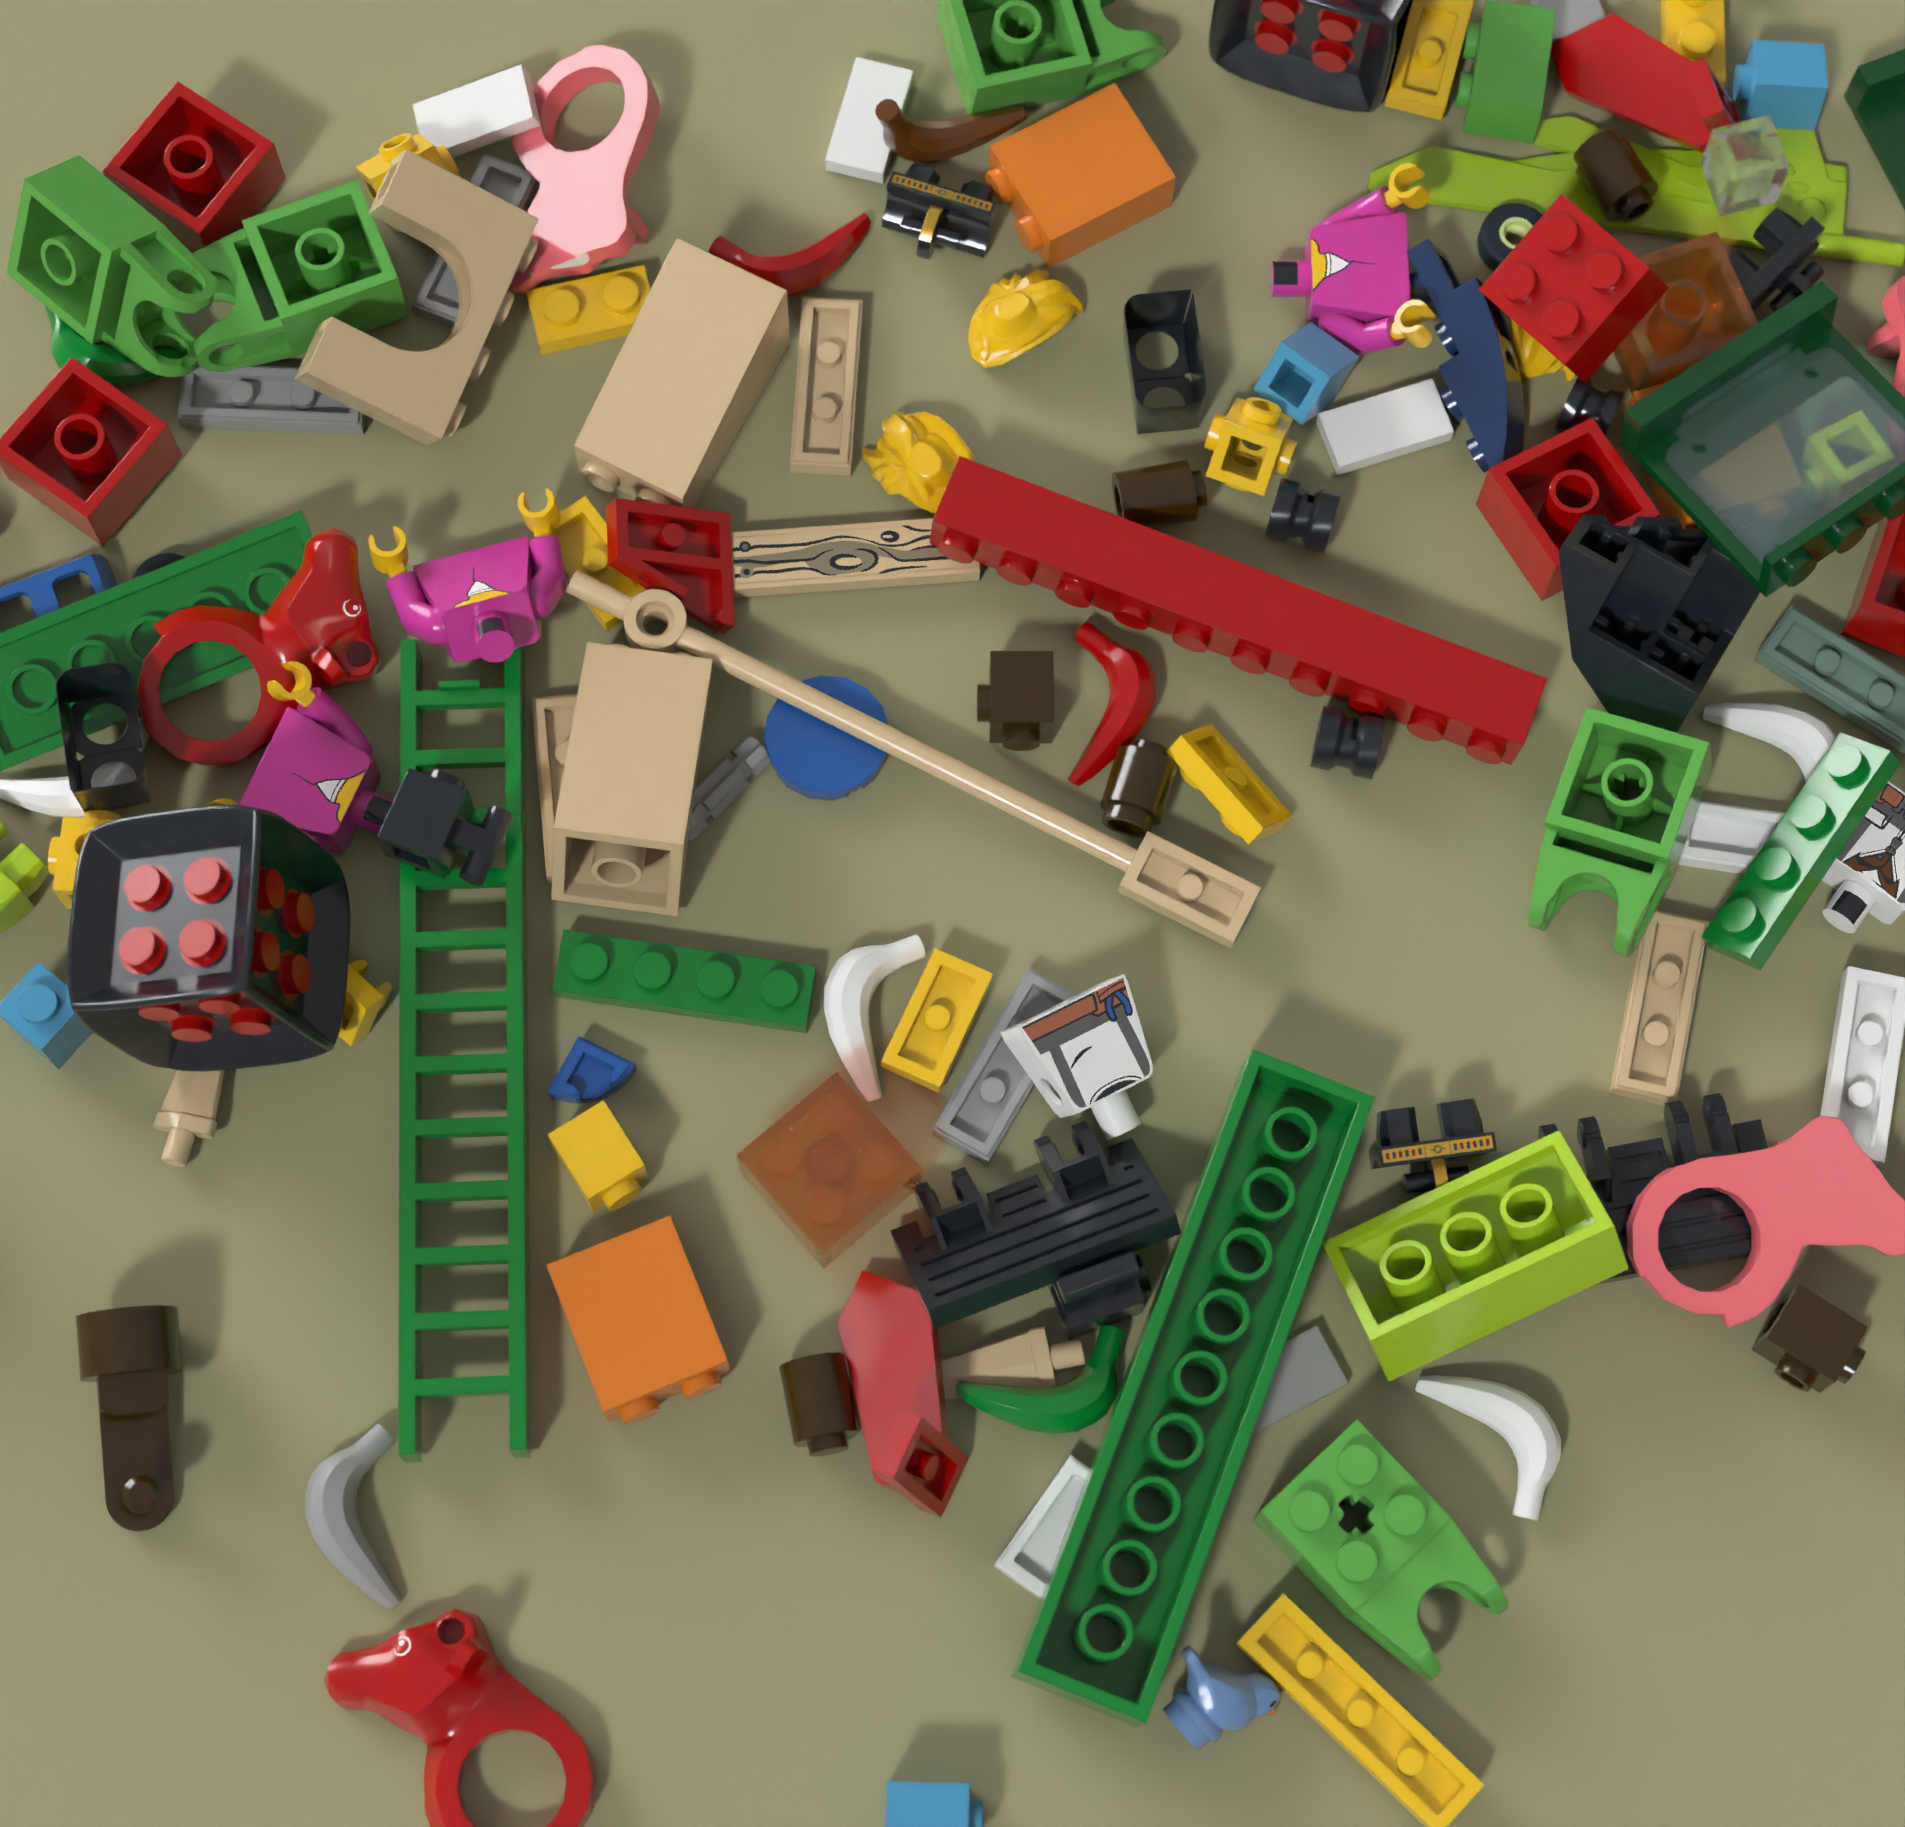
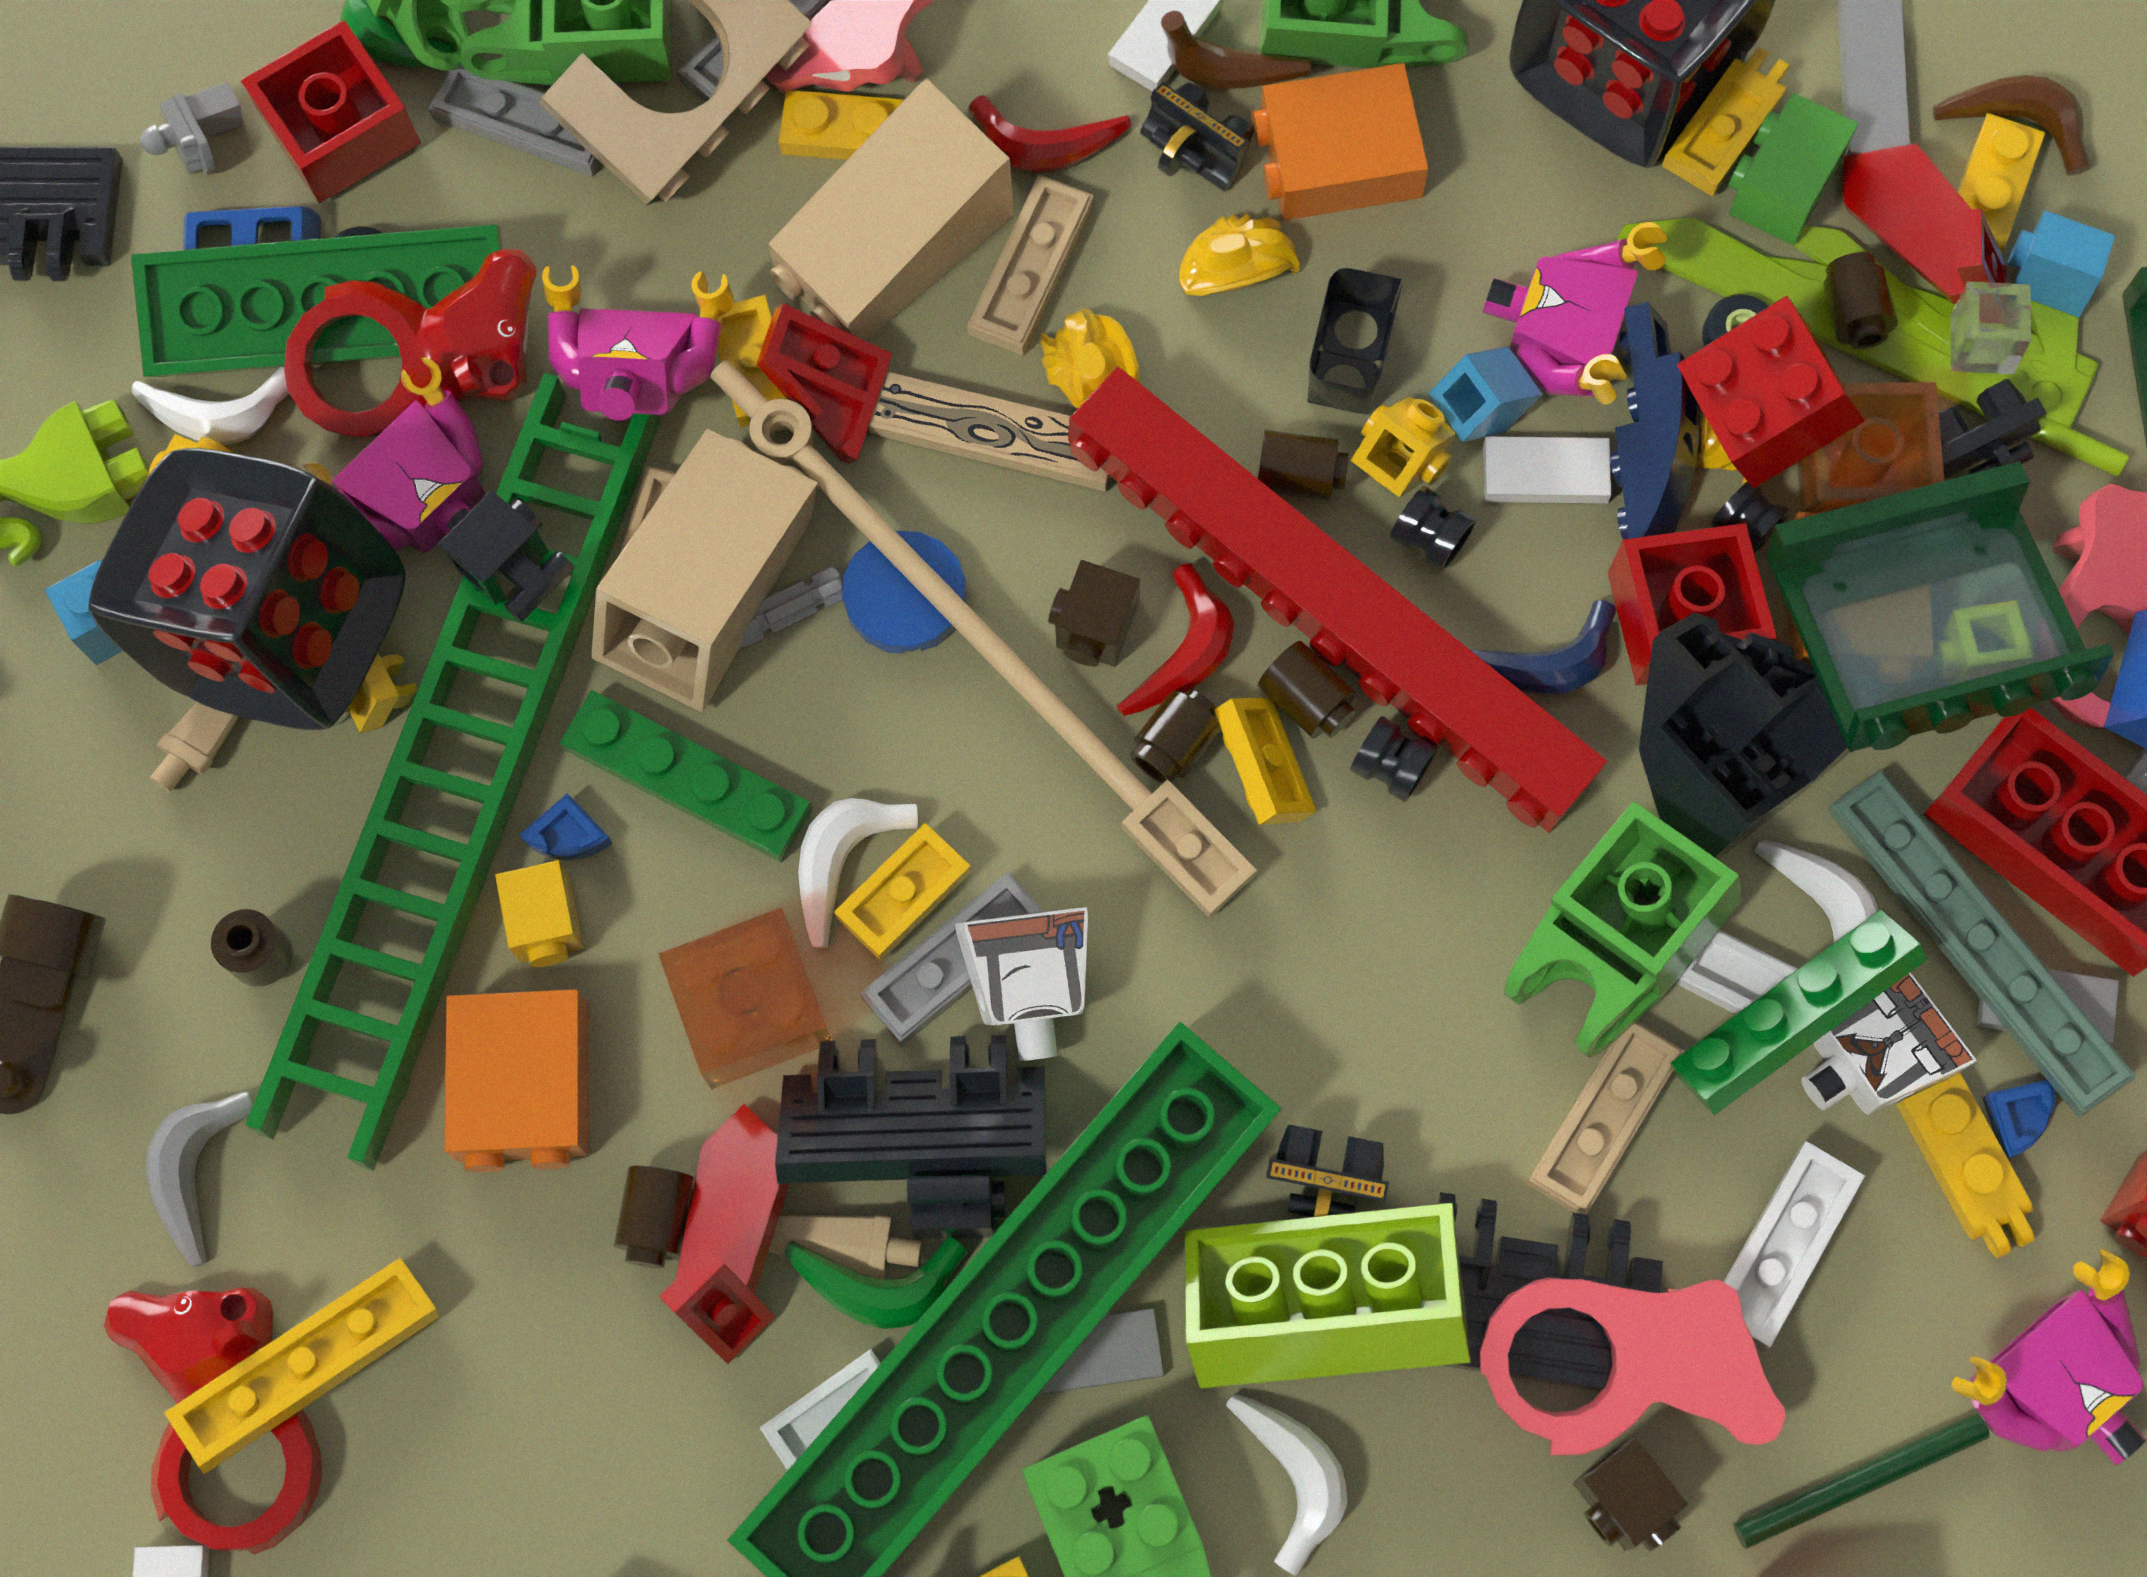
camera: 25 degrees right, 0 degrees up
black piece [56,662,150,813] -> none
none -> yellow plate [164,1257,439,1474]
none -> dark brown brick [211,909,293,987]
none -> dark brown brick [1257,641,1356,739]
none -> dark blue piece [1470,600,1617,695]

